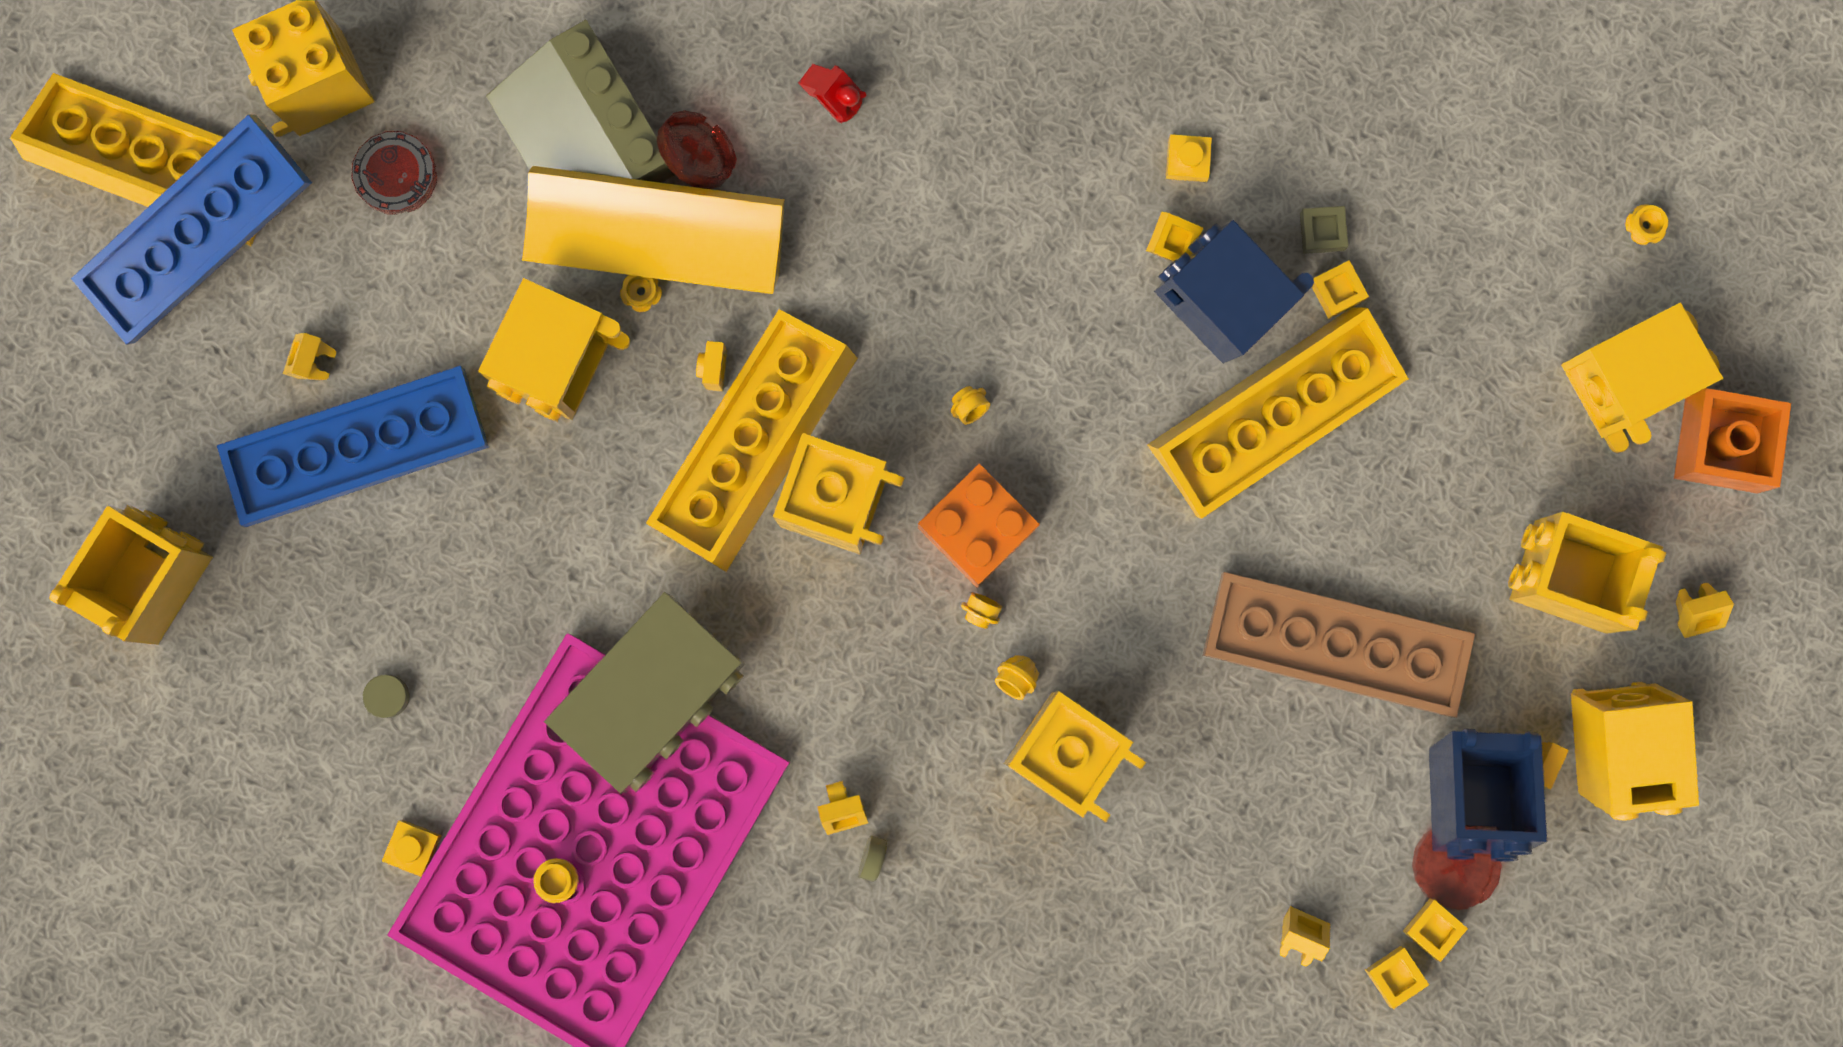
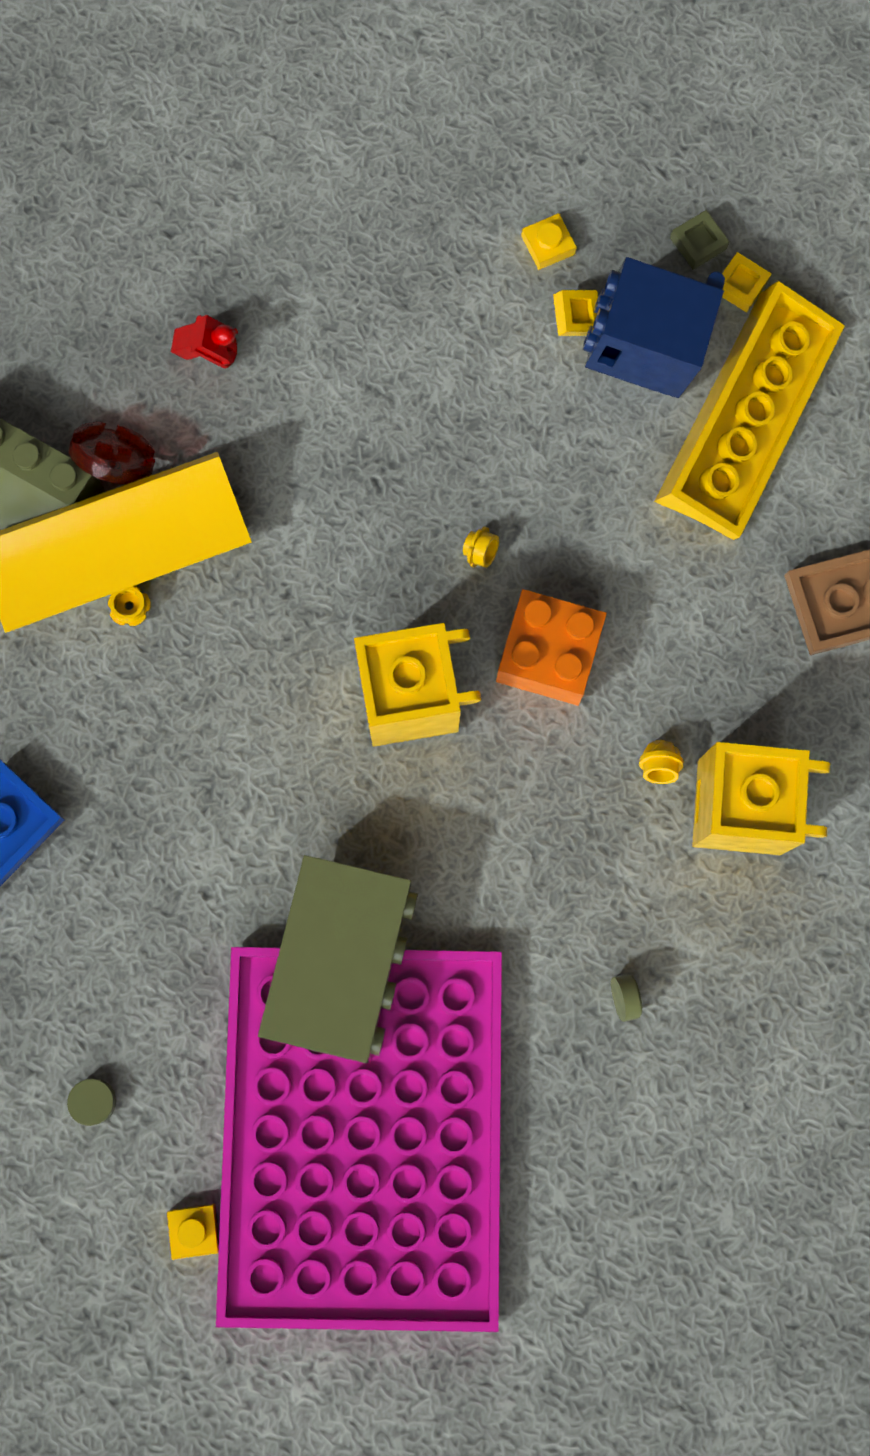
camera: 30 degrees left, 5 degrees down
yellow container [478,278,630,422] -> none
yellow plate [534,858,579,903] -> none
yellow arch [646,309,858,572] -> none
yellow plate [696,341,728,391] -> none
yellow tile [817,781,868,835] -> none
yellow plate [961,592,1002,629] -> none

